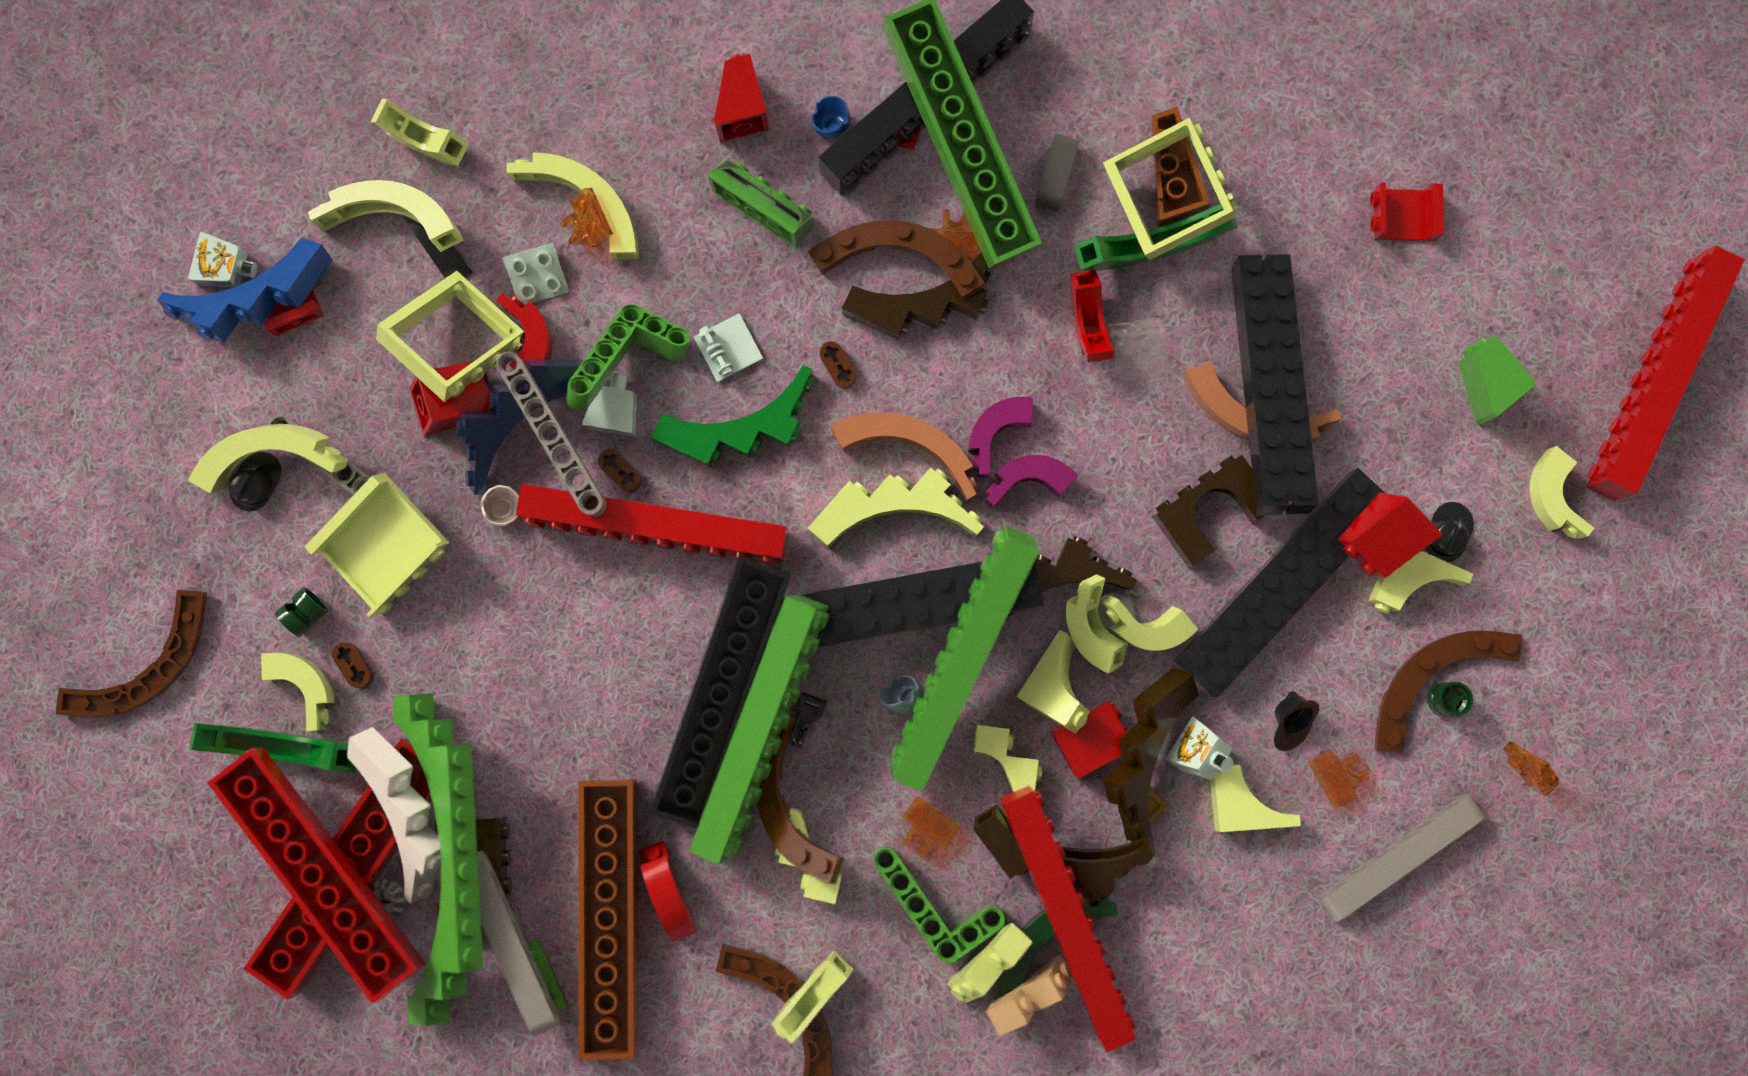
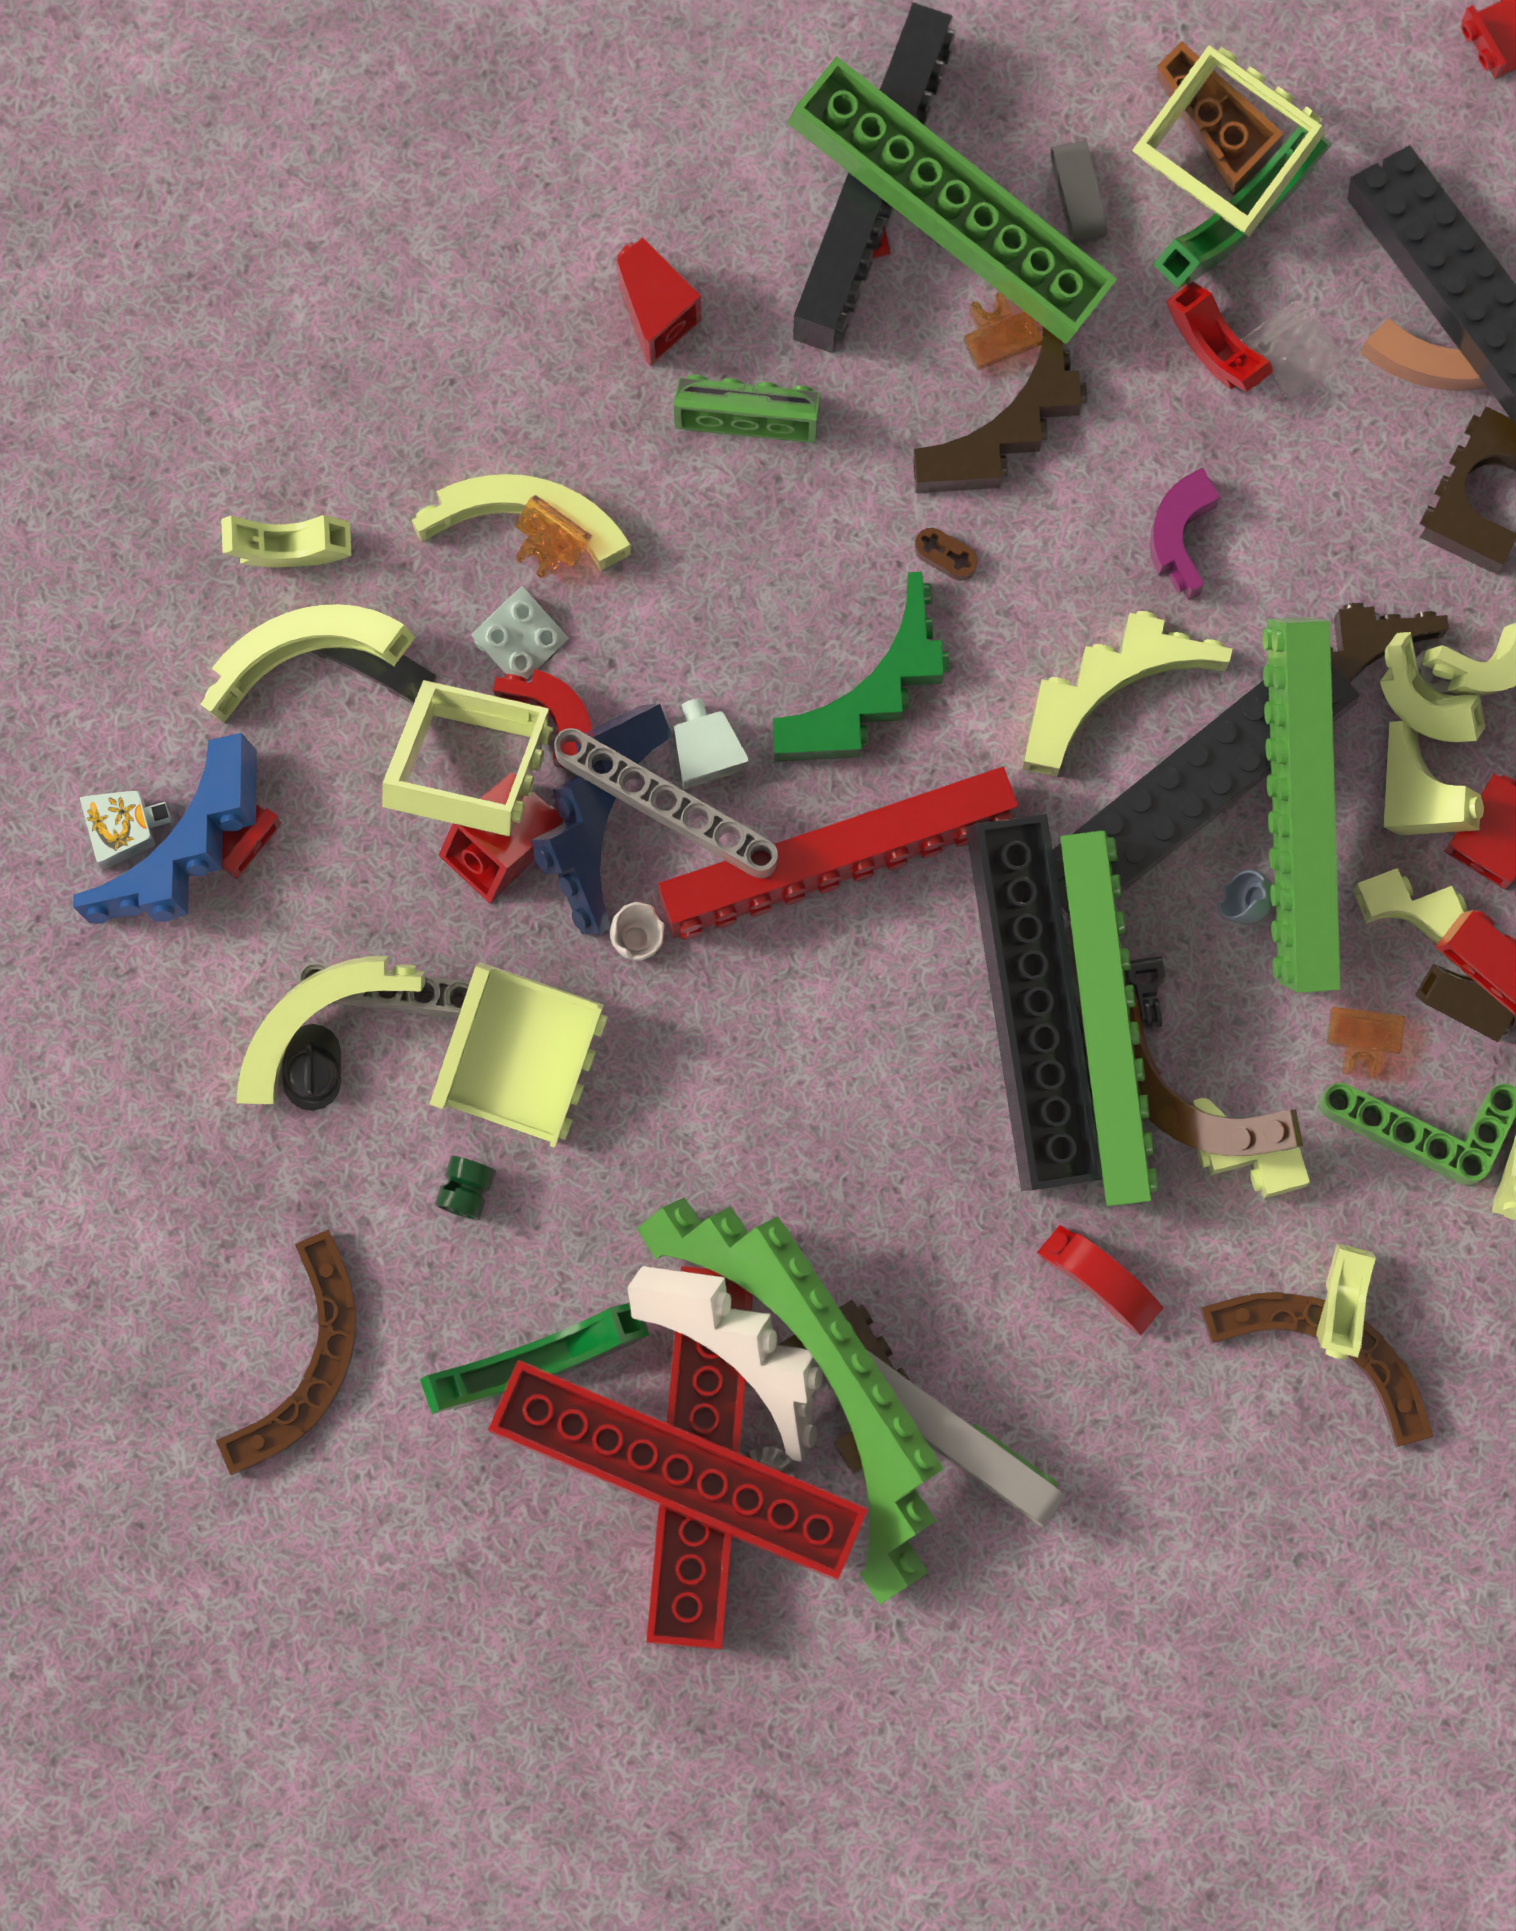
camera: 30 degrees left, 5 degrees down
yellowish green arch [261,653,335,731] -> none
reddish brown beam [332,642,373,688] -> none
bright green beam [567,304,690,411] -> none
dark orange brick [578,779,638,1060] -> none
reddish brown beam [598,449,642,492] -> none
light aqua hinge [694,314,763,382] -> none
reddish brown plate [808,220,986,300] -> none
blue hair [811,96,850,138] -> none
nougat arch [830,412,978,502] -> none
magenta arch [985,455,1078,509] -> none

